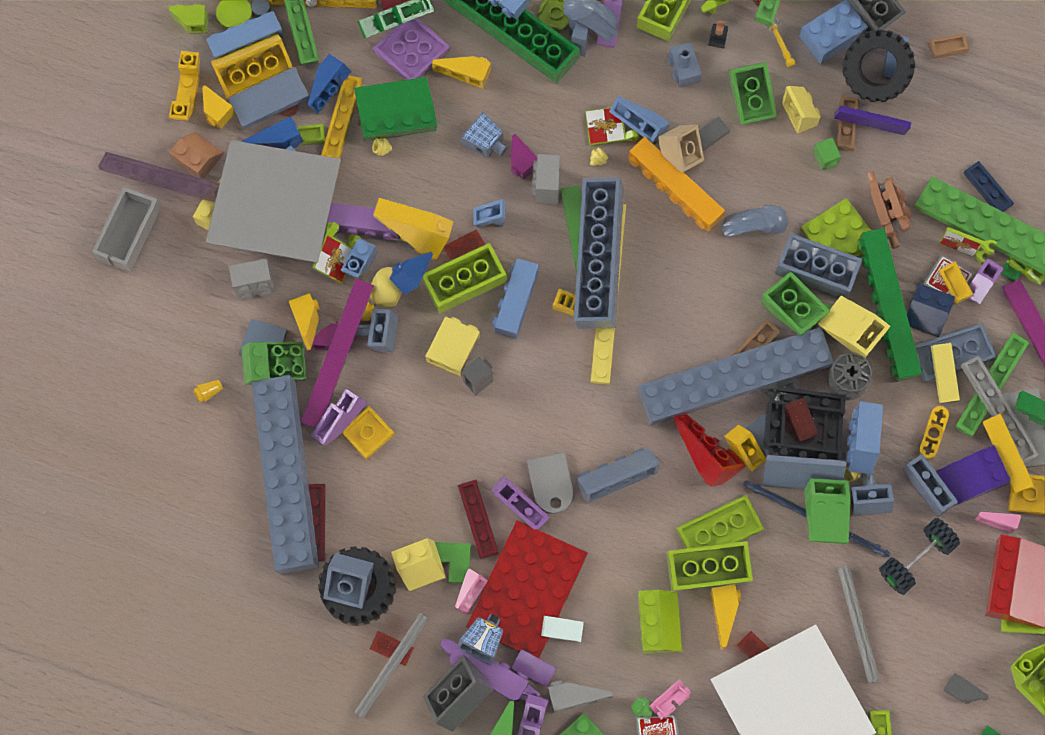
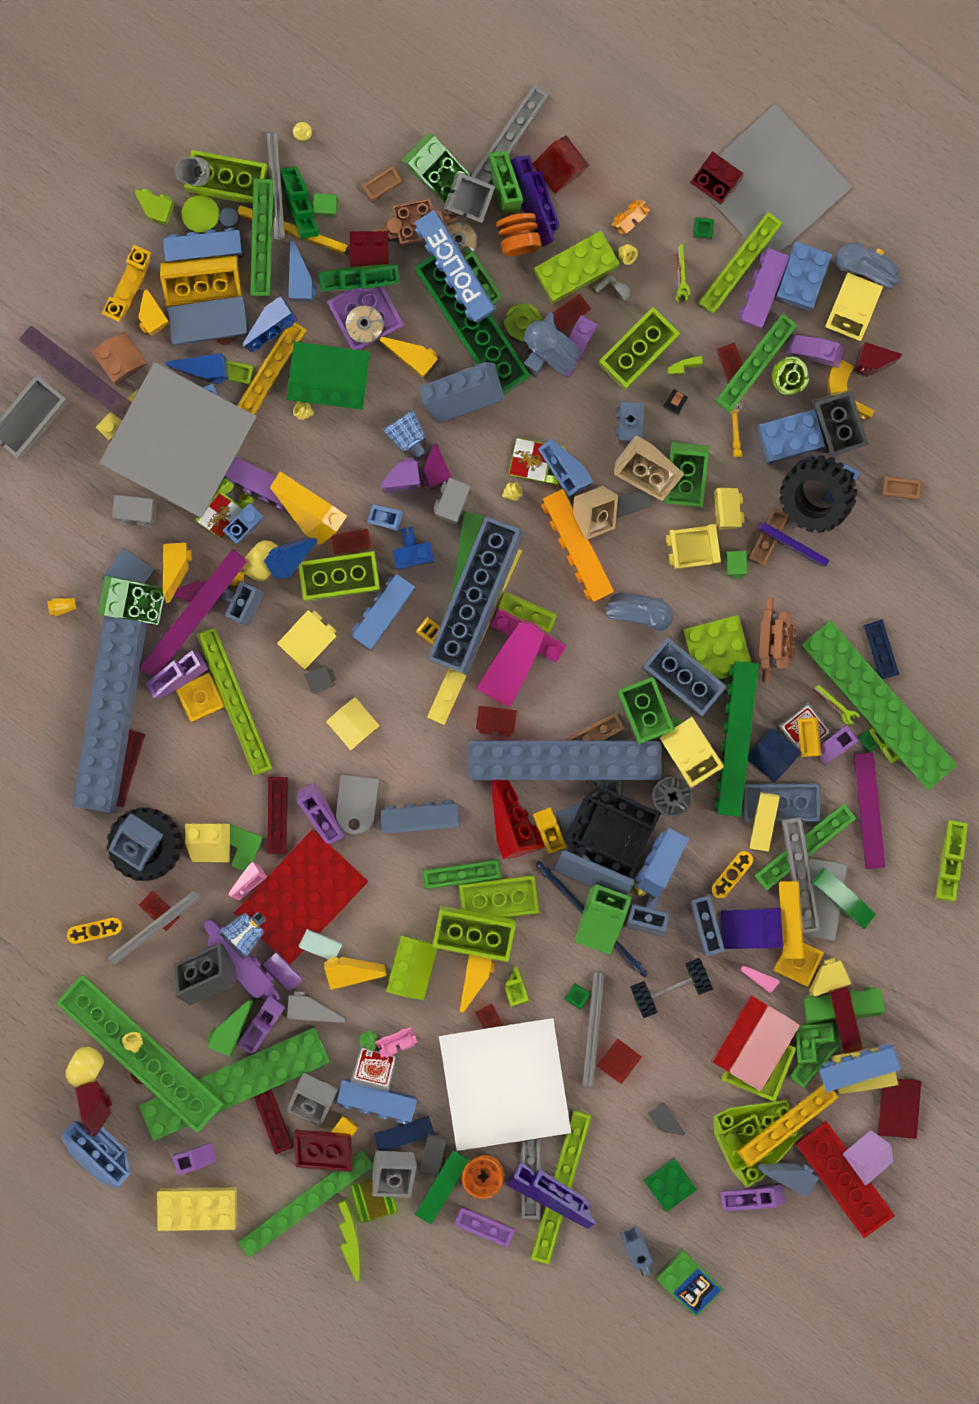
camera: 15 degrees right, 15 degrees up
clear red plate [785,398,818,441] -> none
none -> yellow beam [67,917,123,944]
none -> lime tile [196,627,272,776]
none -> medium blue slope [289,241,317,302]
none -> yellow slope [324,957,387,990]
none -> light yellow slope [326,697,380,750]
none -> tan dish [345,305,384,344]
none -> medium lavender slope [381,458,421,492]
none -> blue brick [392,527,434,571]
none -> sand blue slope [419,362,505,423]
none -> bright green tile [422,859,501,889]
none -> dark pink slope [476,608,566,708]
none -> clear red brick [476,706,517,737]
none -> lime plate [497,592,558,633]
none -> lime slope [505,966,530,1008]
none -> green tile [564,983,591,1010]
none -> clear red piece [597,1038,642,1085]
none -> tan slope [614,435,684,501]
none -> light yellow panel [666,524,721,569]

